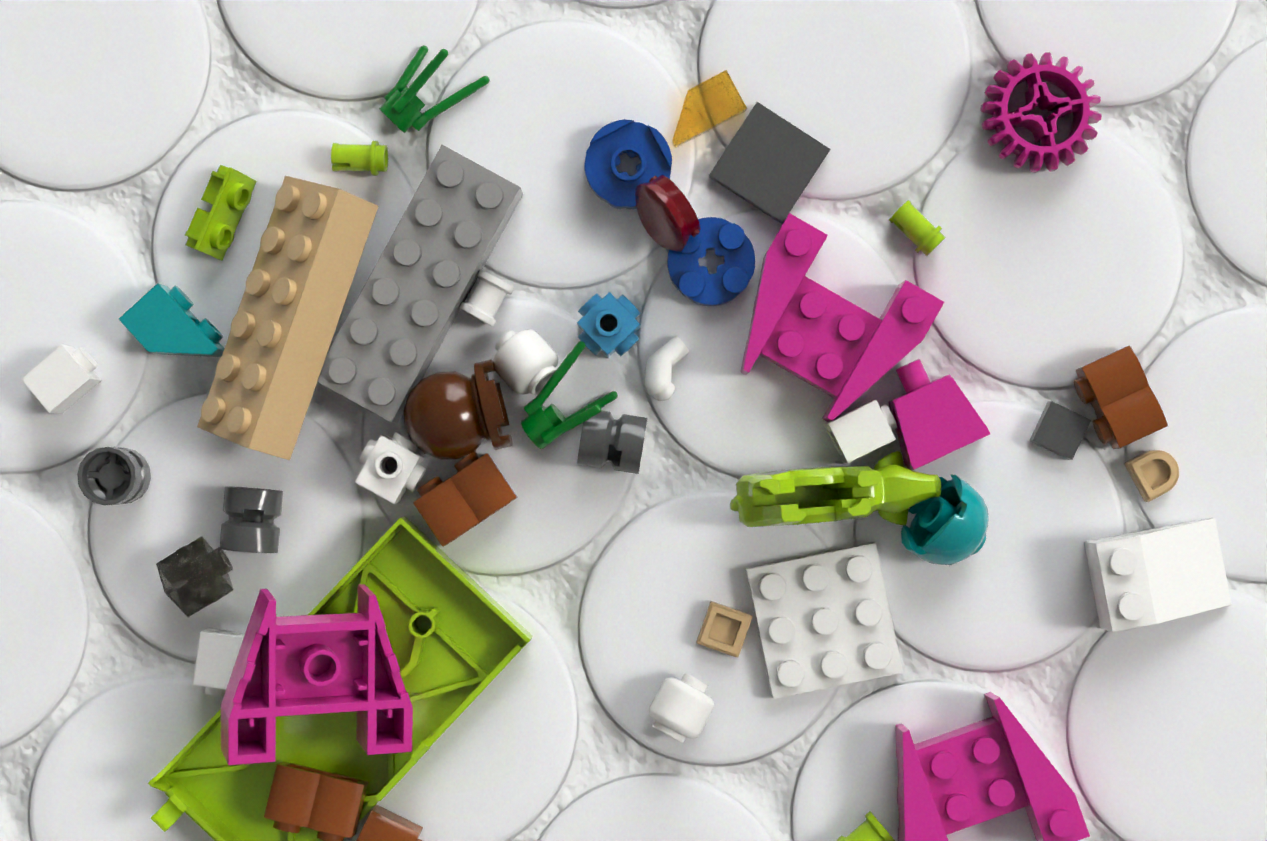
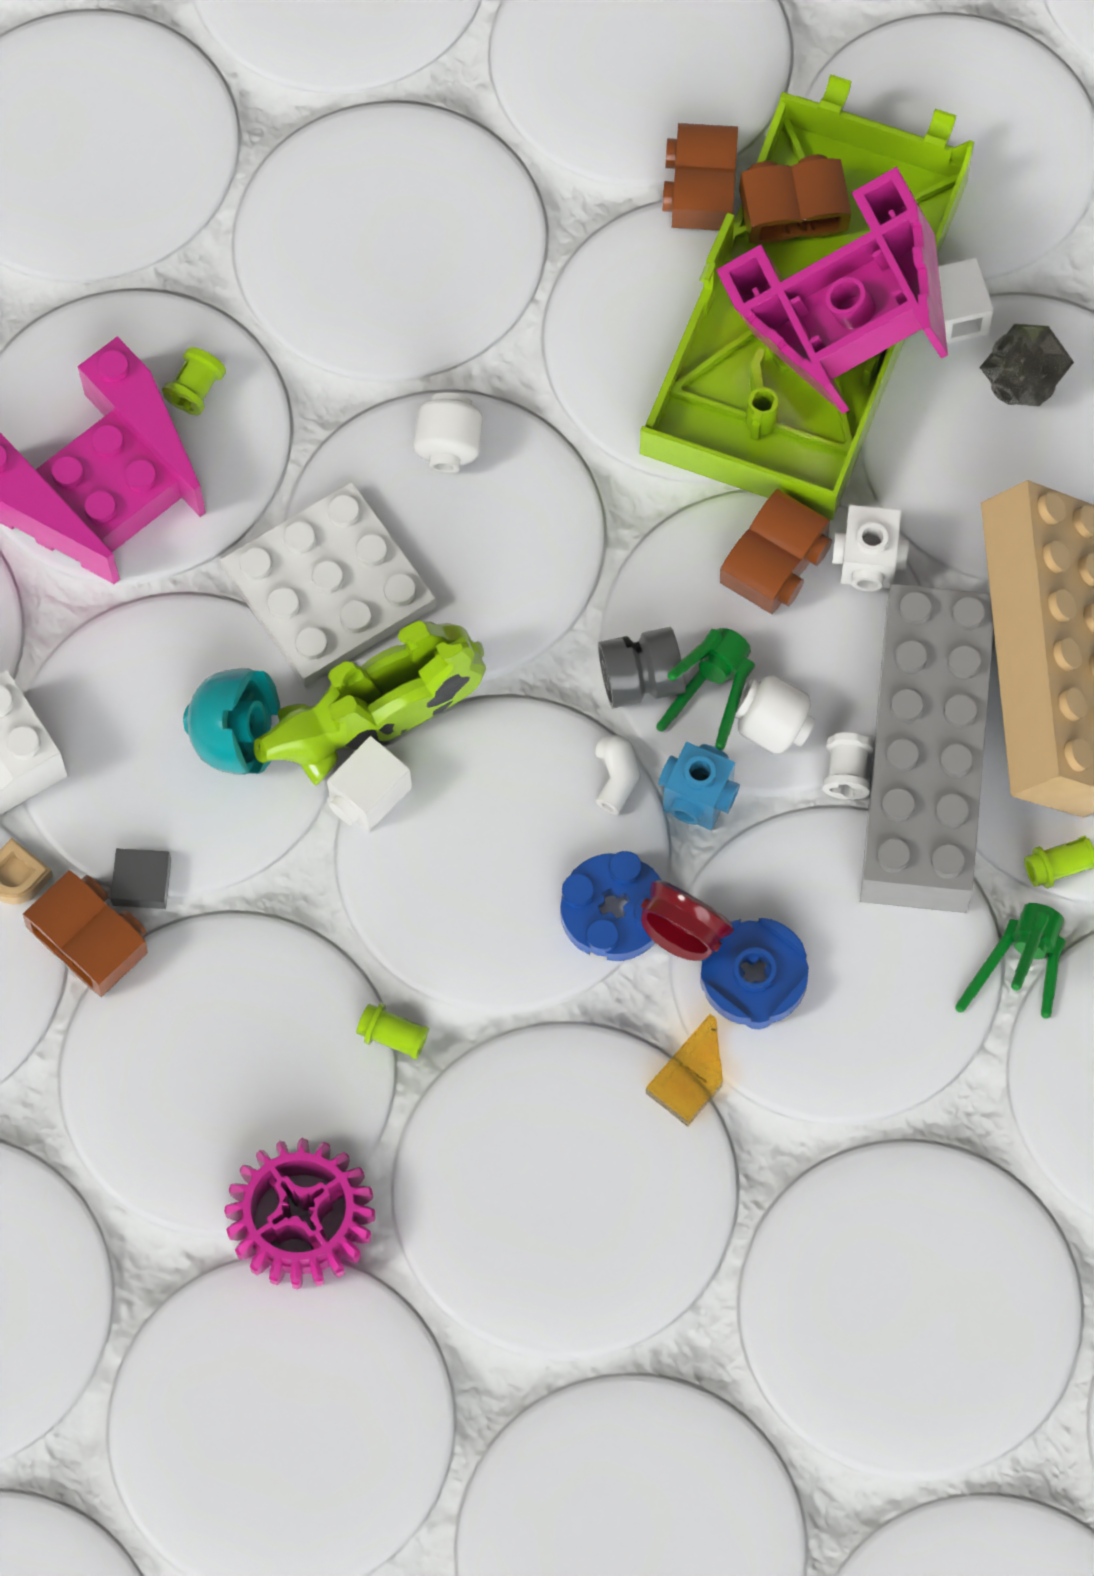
camera: 160 degrees right, 20 degrees down
dark grey wheel [219,486,283,553] -> none
reddish brown tile [404,359,513,460] -> none
tan tile [696,601,753,658] -> none
dark grey tile [709,102,831,224] -> none
dark pink wedge [740,213,945,422] -> none
dark pink torso [889,359,990,470] -> none

